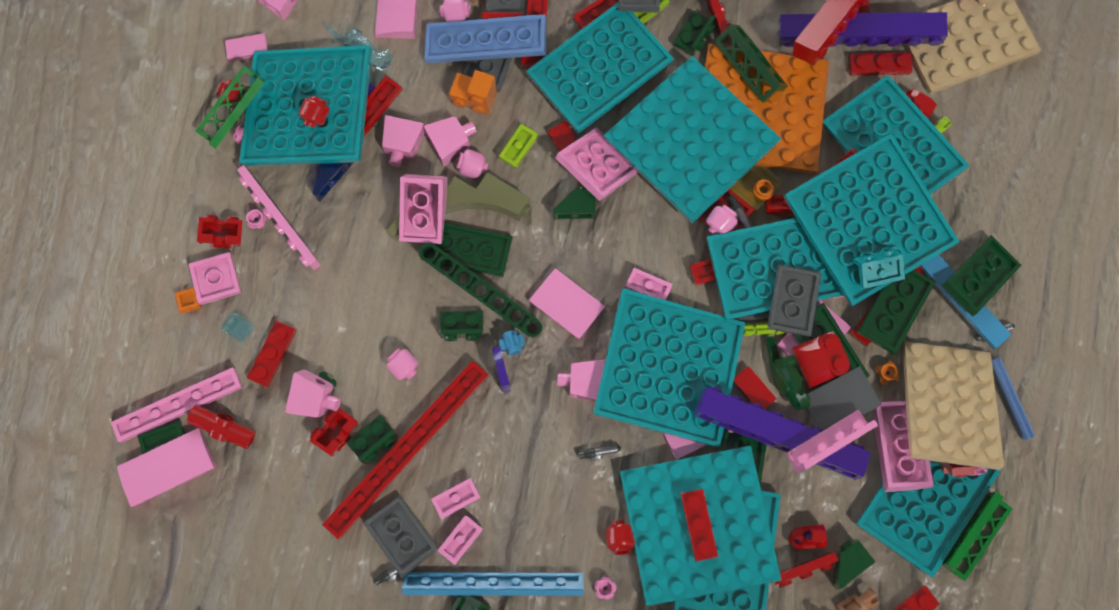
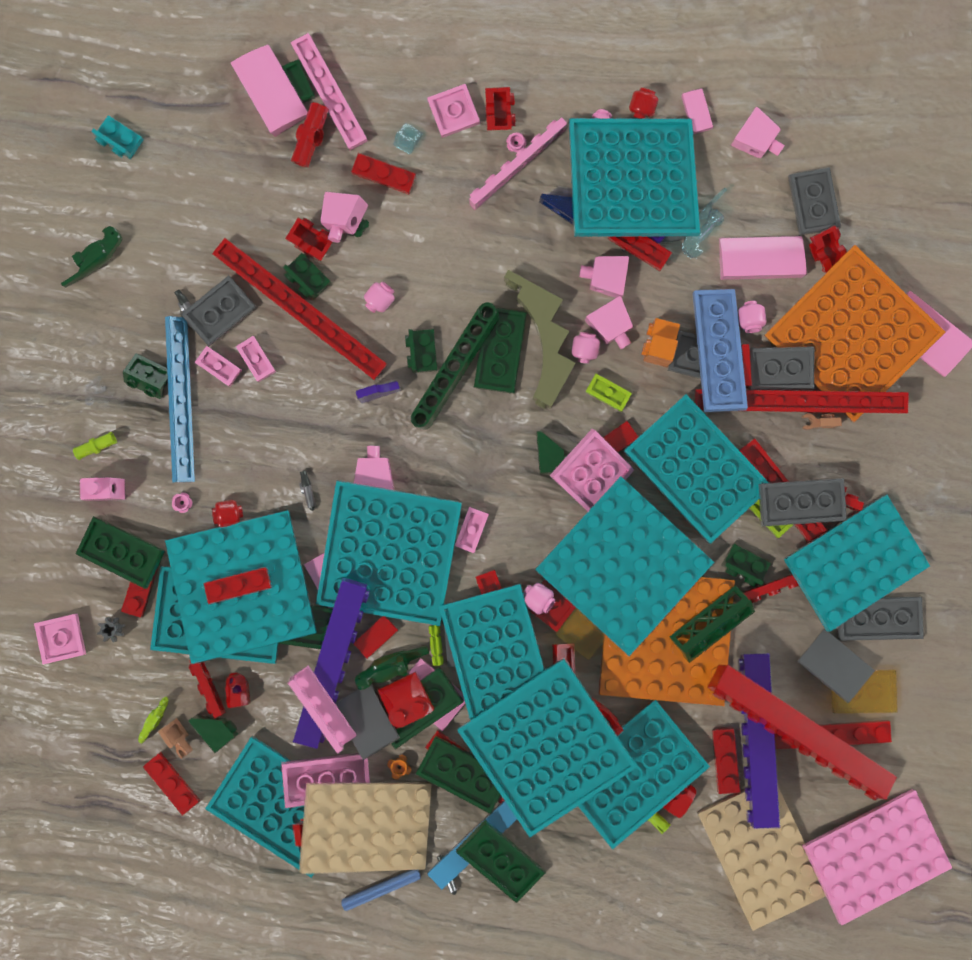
camera: 90 degrees right, 10 degrees up
orange tile [175,287,202,314] -> none
green fence [195,65,265,149] -> none
red head [299,95,330,128] -> none
bright pink slope [399,174,447,244] -> none
dark azure gear [499,330,526,356] -> none
bright pink tile [529,268,605,340] -> none
piece [728,195,752,229] -> none
orange plate [753,179,774,200] -> none
dark grey tile [767,265,821,337] -> none
teal bracket [853,248,905,289] -> none
green fence [942,492,1013,581] -> none

